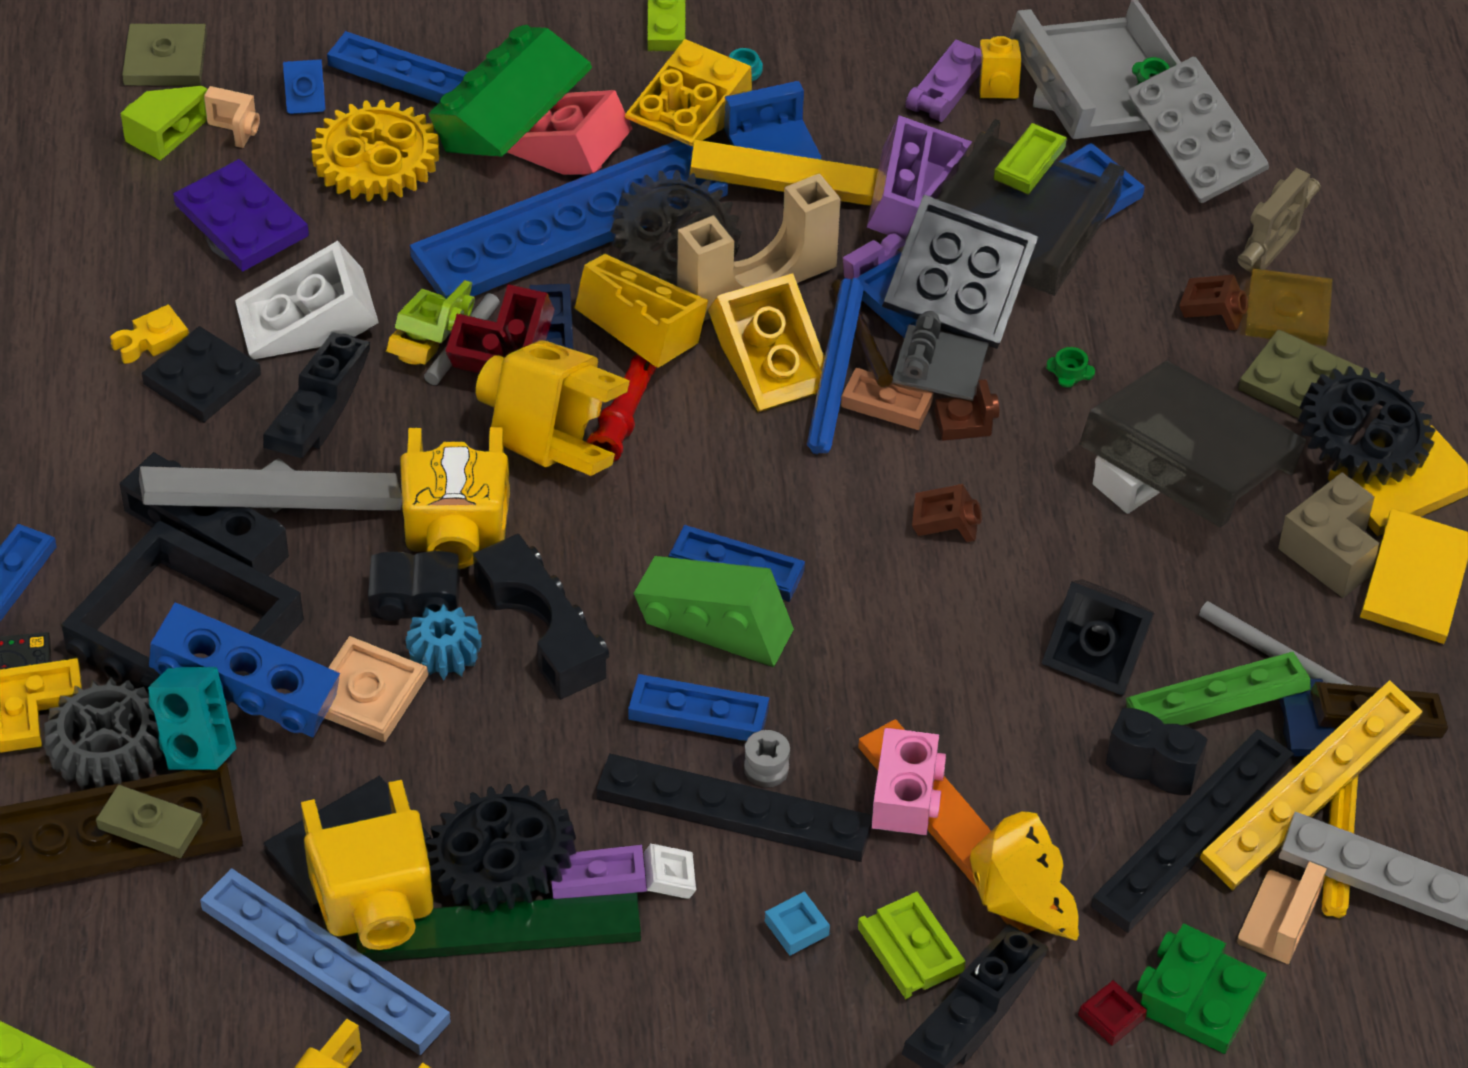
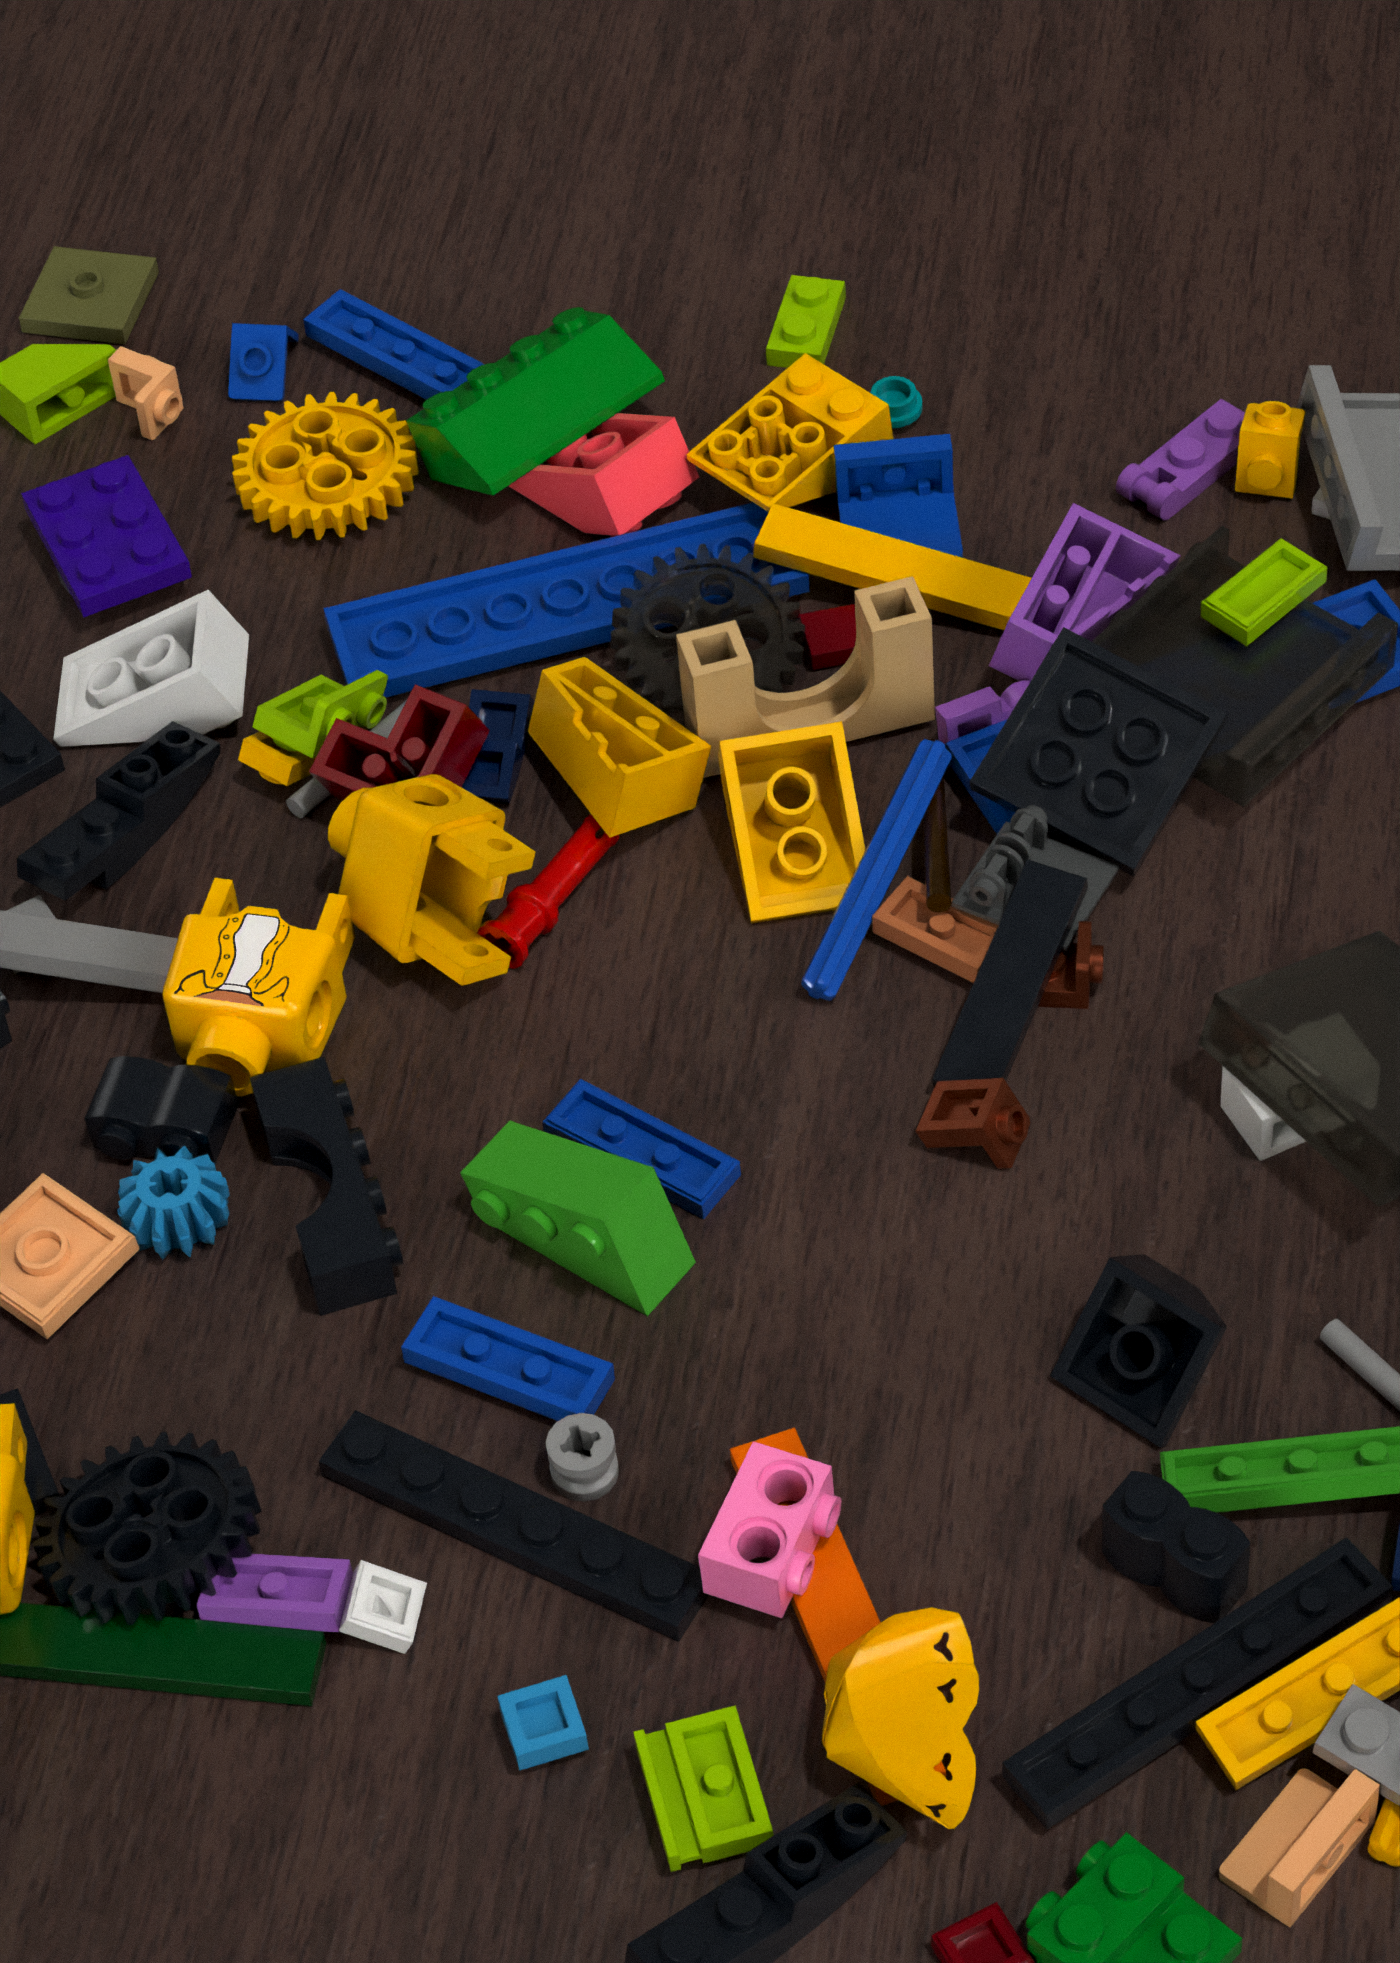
camera: 20 degrees right, 0 degrees up
green plate [1046,347,1095,388] -> none
none -> dark red tile [799,604,856,670]
none -> black tile [932,859,1088,1088]

